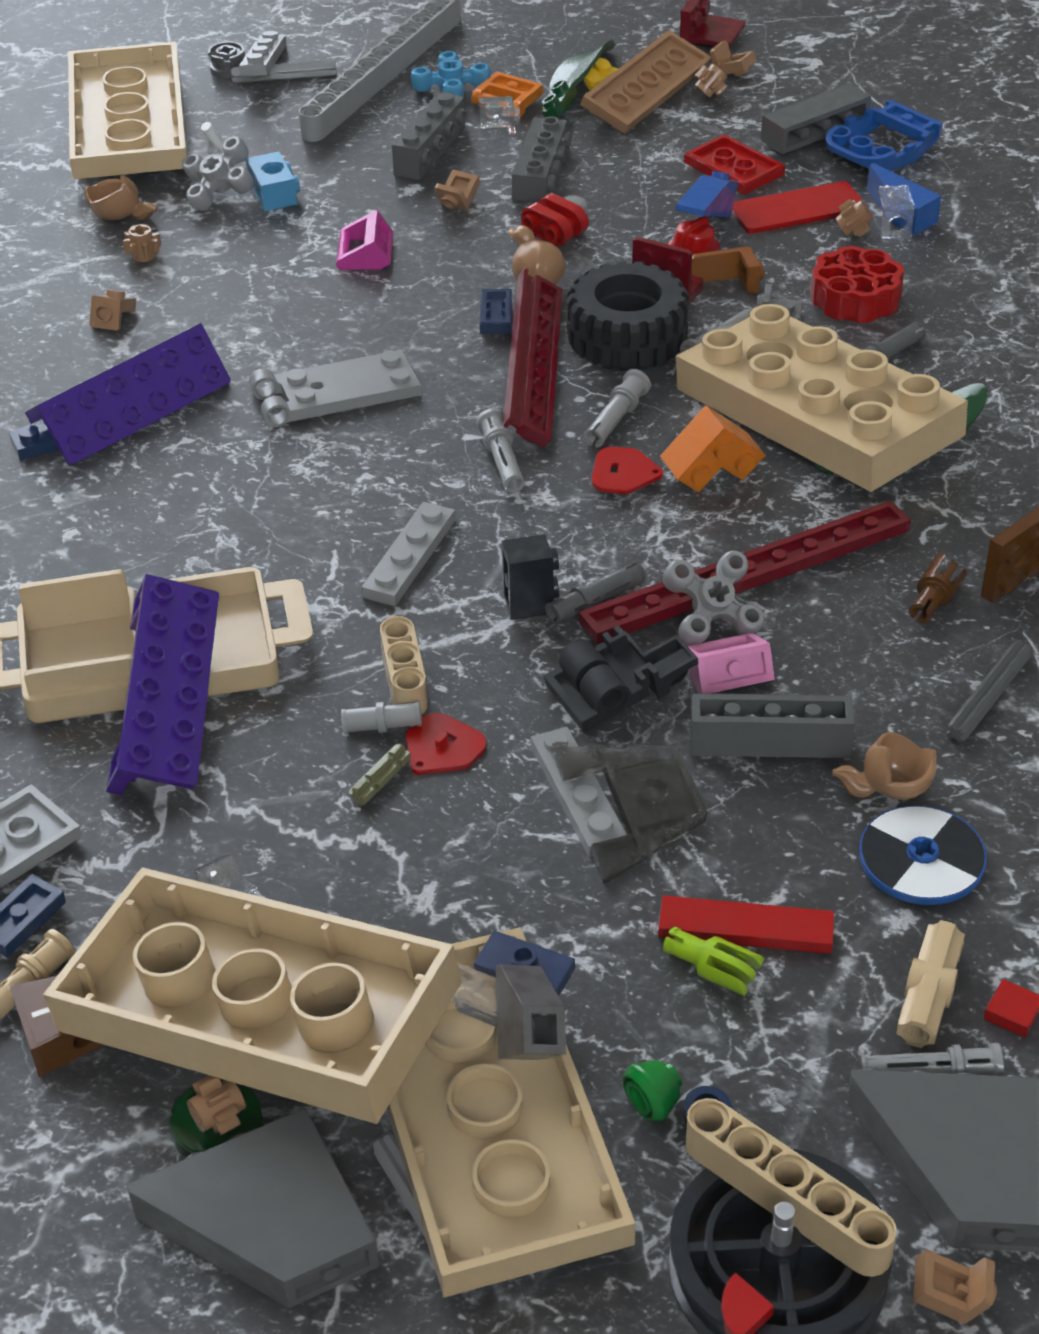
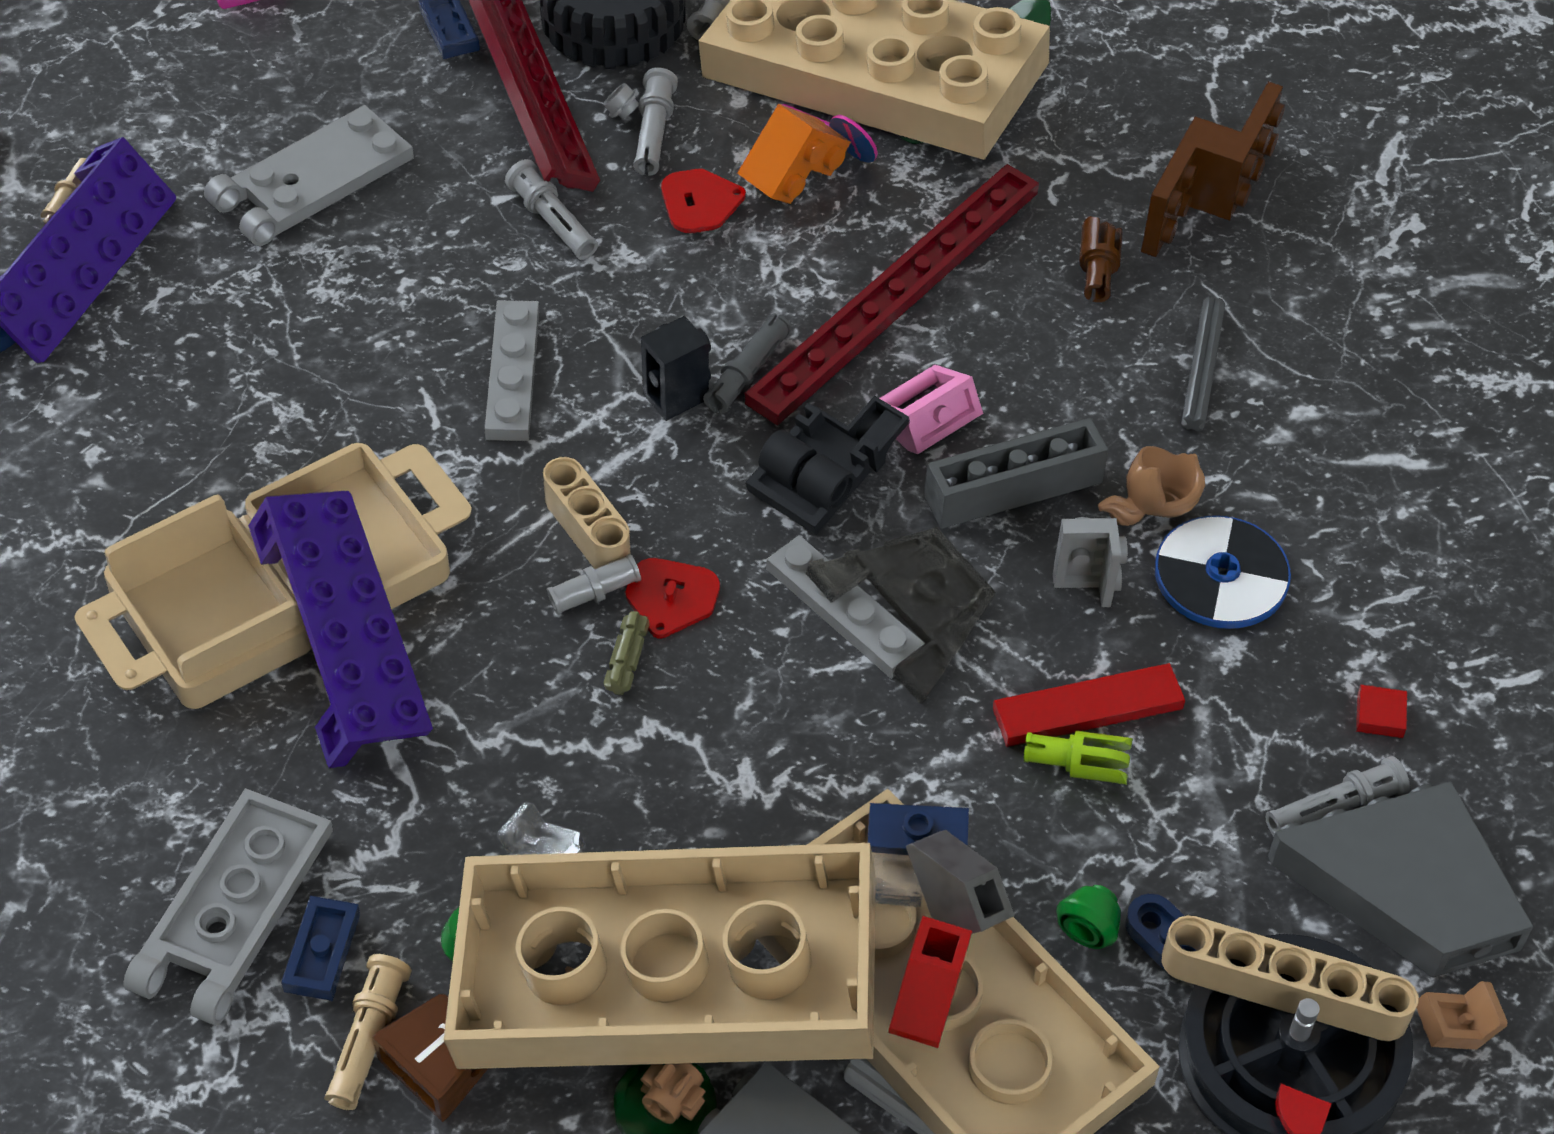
camera: 25 degrees left, 10 degrees up
light grey gear [663,551,765,646] -> none
tan piece [896,920,965,1048] -> none
none -> light grey plate [603,83,639,119]
none -> blue piece [782,104,878,163]
none -> red slope [888,916,972,1048]
none -> light grey bracket [1052,517,1128,607]

